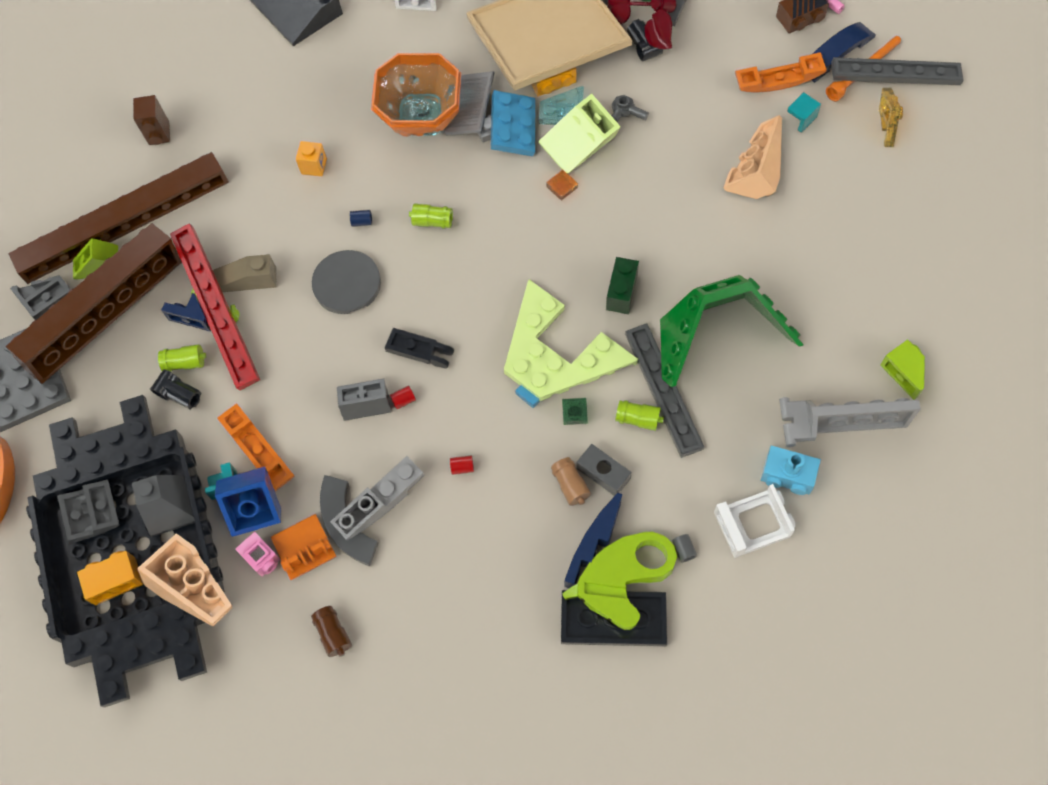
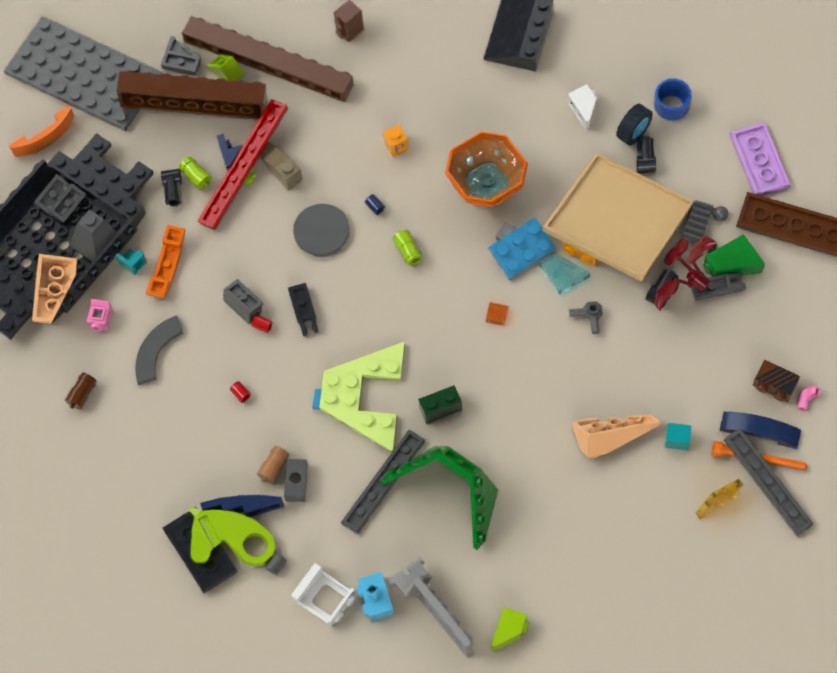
camera: 55 degrees right, 0 degrees up
light orange brick [77,551,143,605] -> none
blue brick [215,467,281,537] -> none
orange hinge [270,514,337,580] -> none
light grey slope [330,456,425,541] -> none
light grey window [441,71,495,136] -> none
yellowish green slope [538,94,621,175] -> none
clear green plate [562,398,588,425] -> none
lime piece [615,400,664,431] -> none
orange slope [735,52,826,92] -> none

